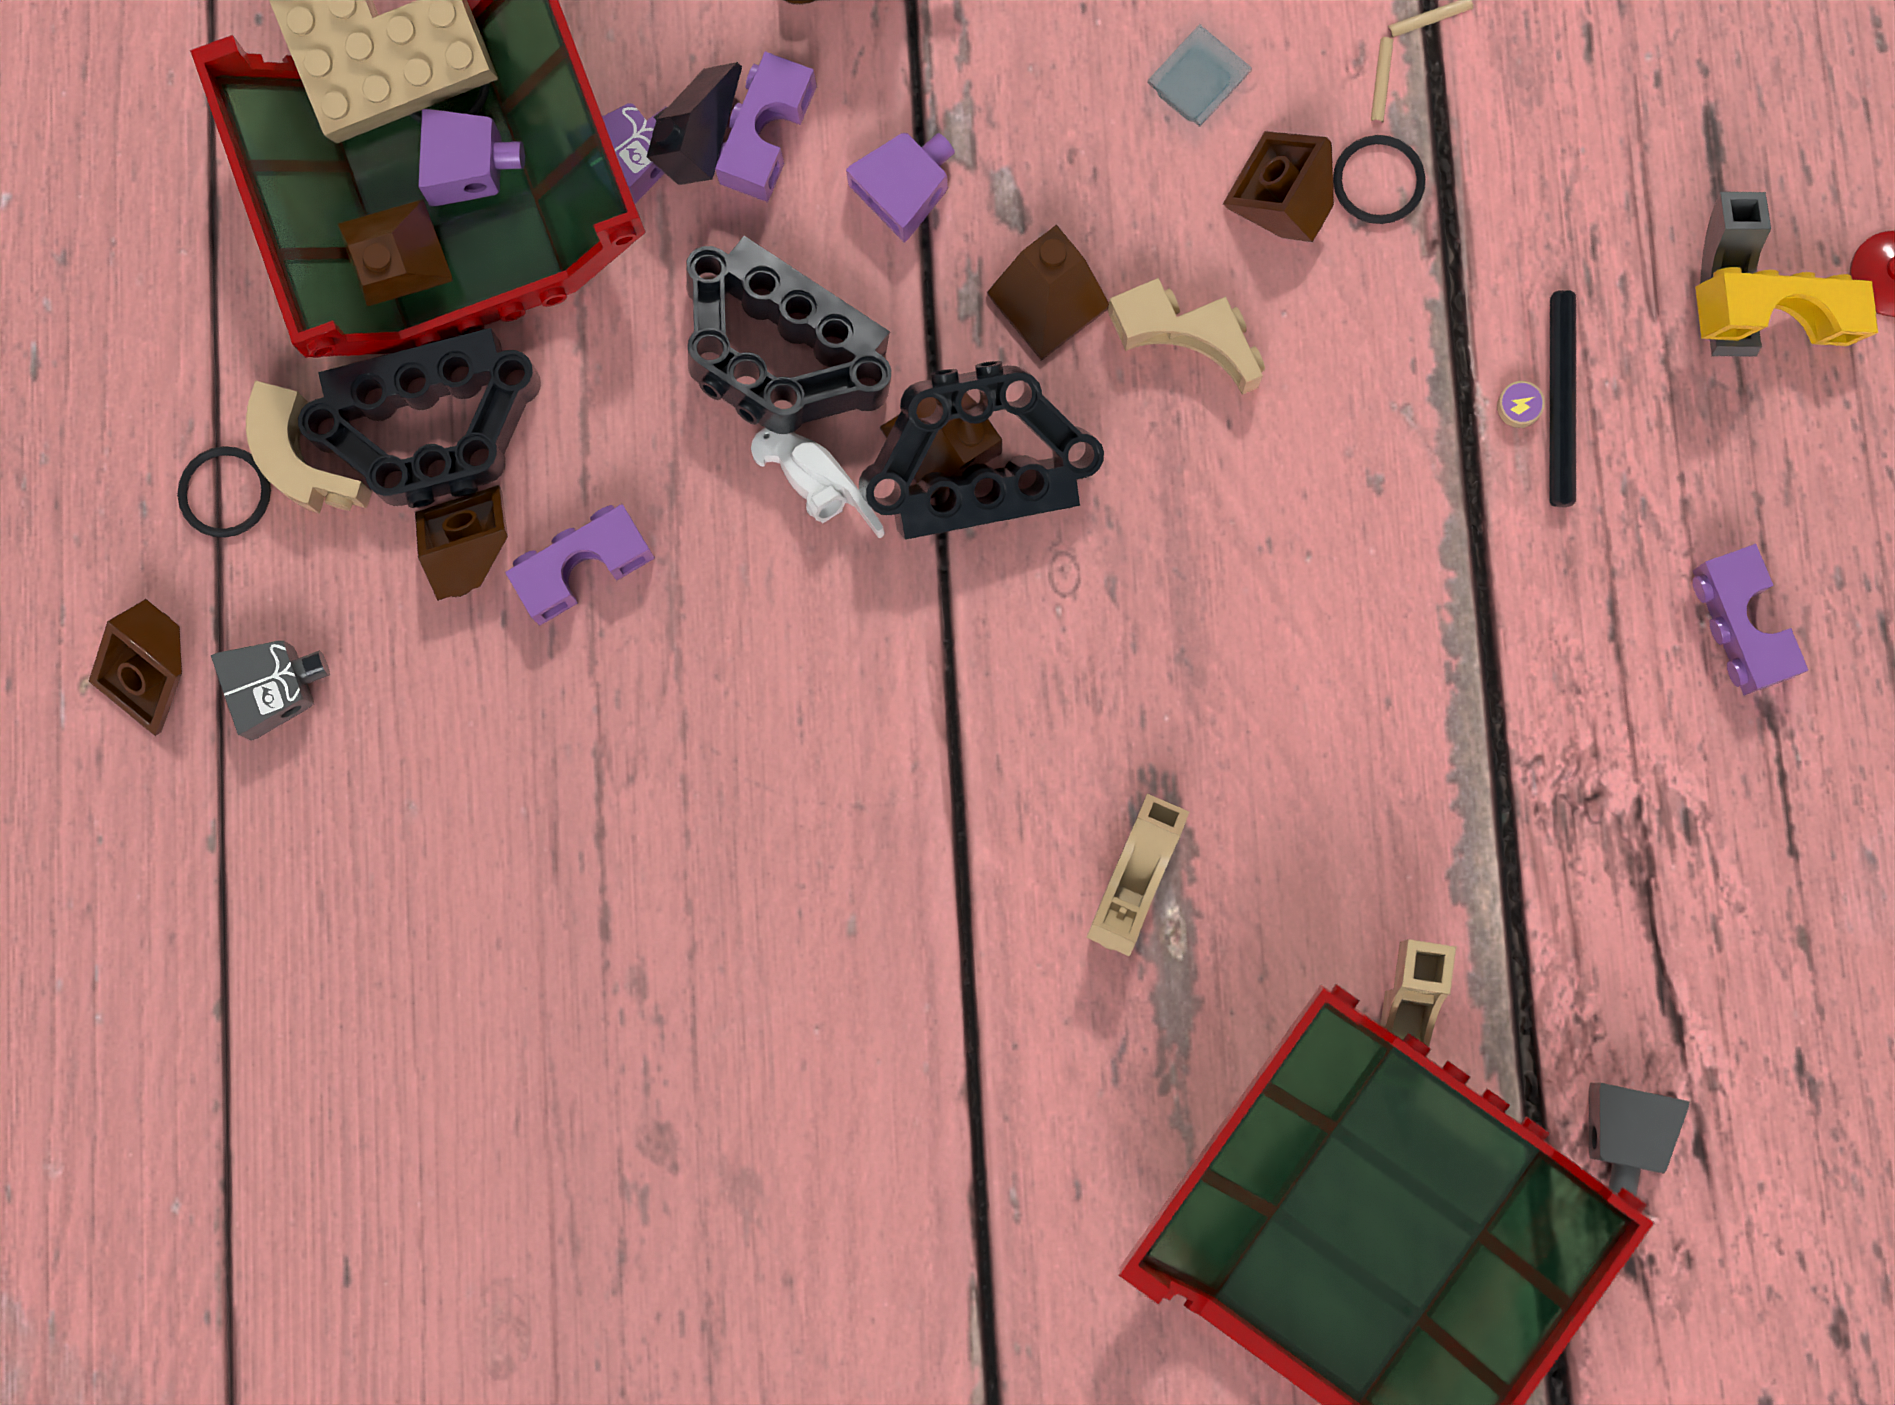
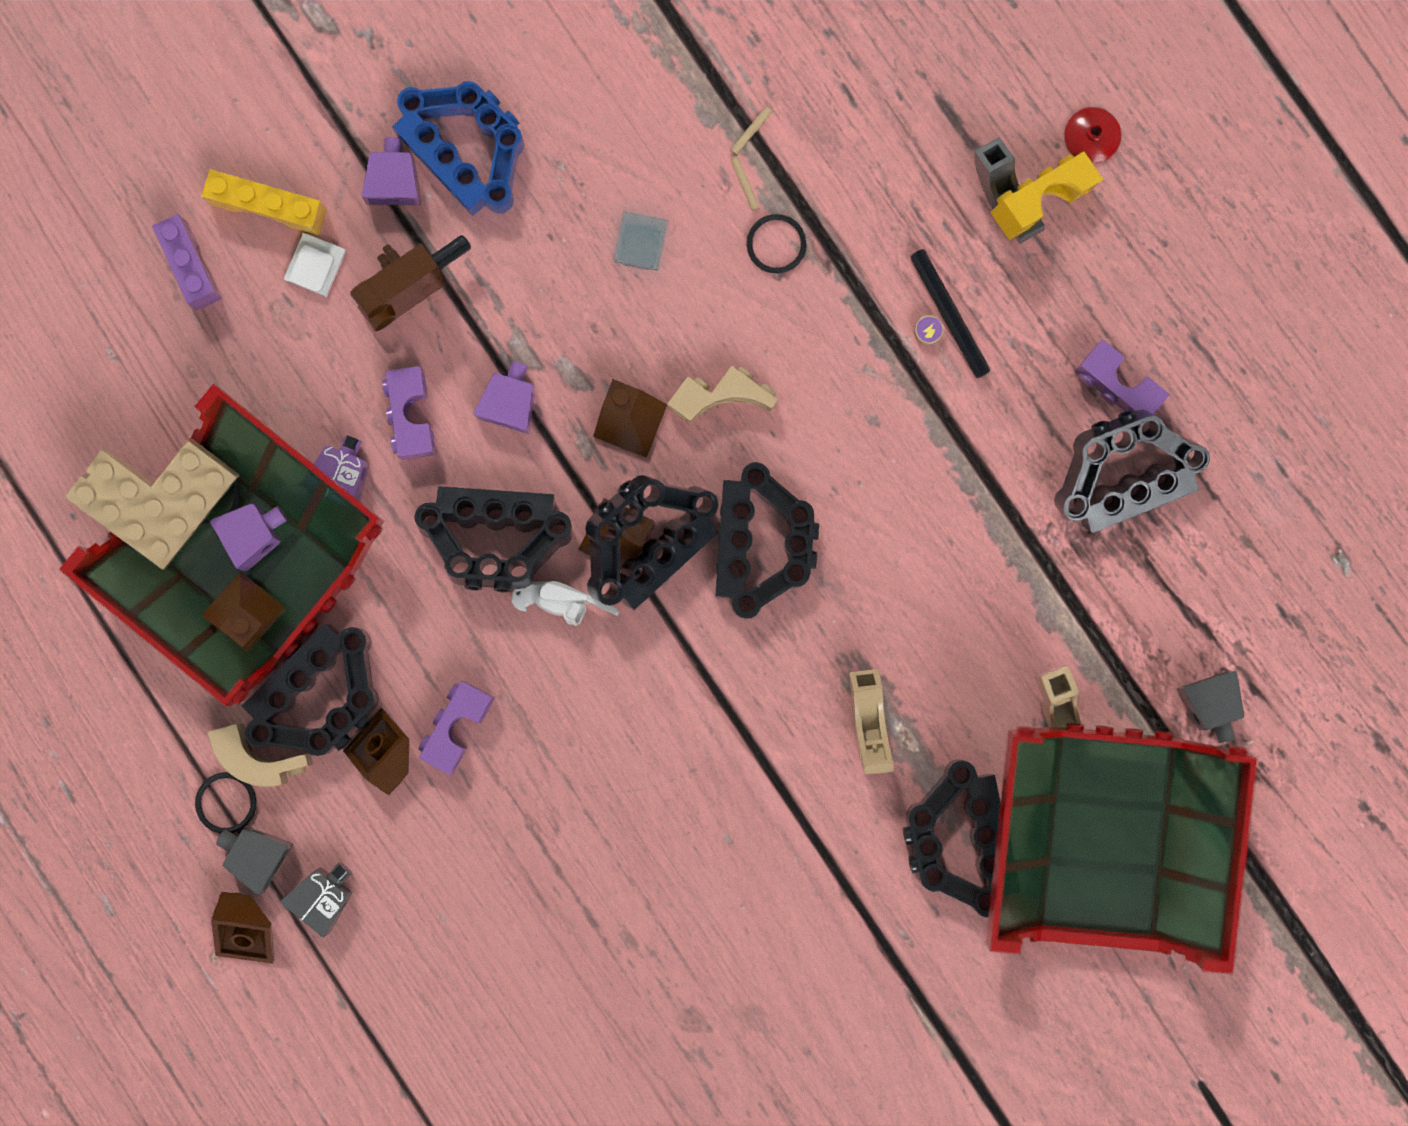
camera: 40 degrees left, 5 degrees up
black slope [646,62,742,185] -> none
reddish brown slope [1223,131,1334,242] -> none
none -> dark grey torso [216,827,293,895]
none -> black brick [715,462,819,620]
none -> black brick [902,759,1019,918]
none -> black brick [1054,410,1210,533]

